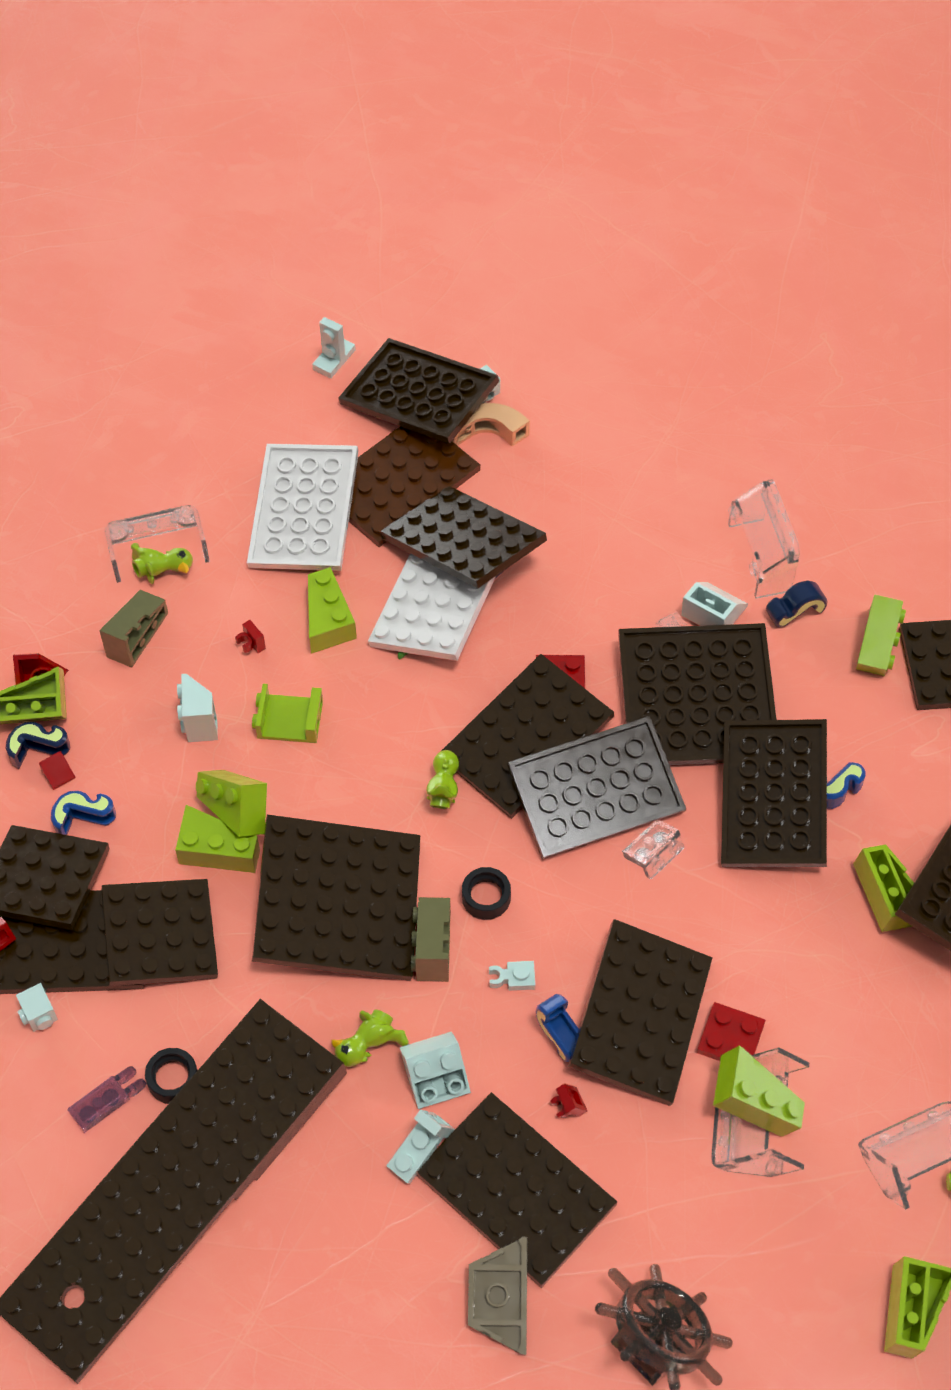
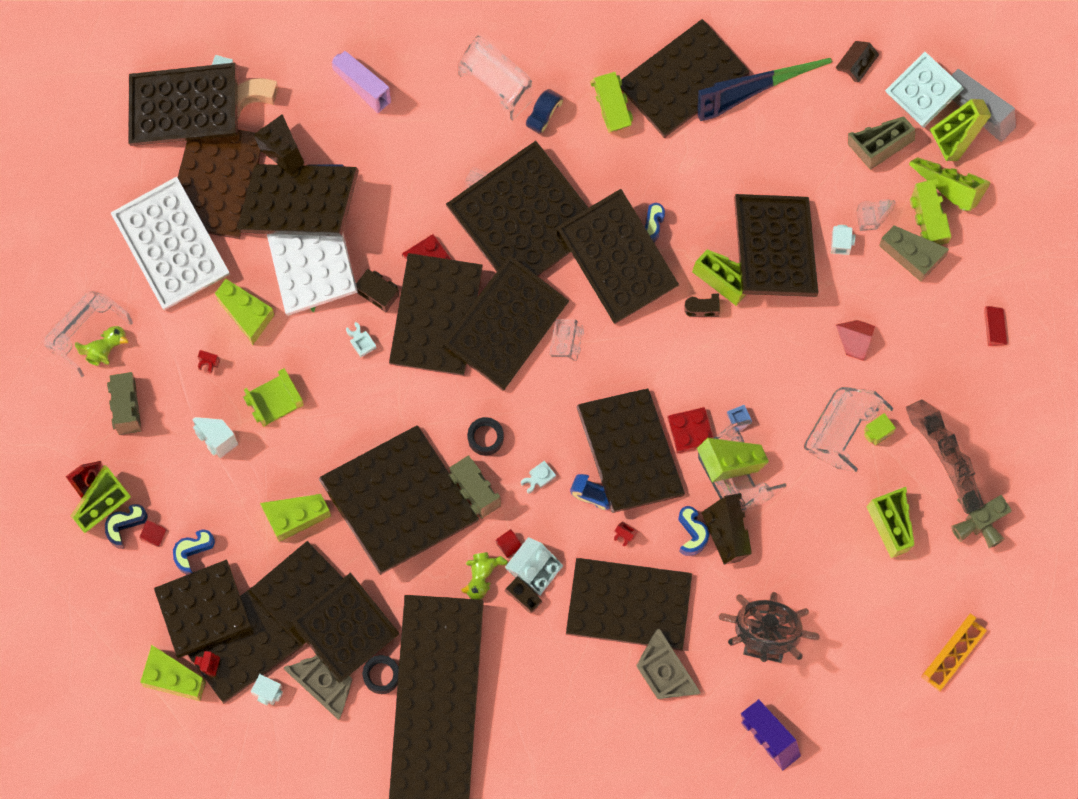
camera: 35 degrees left, 15 degrees up
hinge [67,1066,147,1133] -> none
lime wedge [196,770,267,837] -> none
bracket [312,317,356,379] -> none
light aqua bracket [386,1109,455,1184] -> none
lime animal [426,750,459,809] -> none
light aqua slope [681,582,748,626] -> none
none -> dark brown wedge [253,114,305,174]
none -> dark tan wing [283,655,353,721]
none -> dark brown plate [290,572,400,683]
none -> lavender slope [331,51,391,114]
none -> light aqua plate [346,322,377,358]
none -> dark brown brick [356,269,399,313]
none -> red slope [495,529,522,558]
none -> dark brown leg [504,576,542,614]
none -> blue animal [678,506,709,556]
none -> dark brown leg [684,293,720,317]
none -> dark brown wedge [701,493,752,565]
none -> medium blue plate [726,404,752,430]

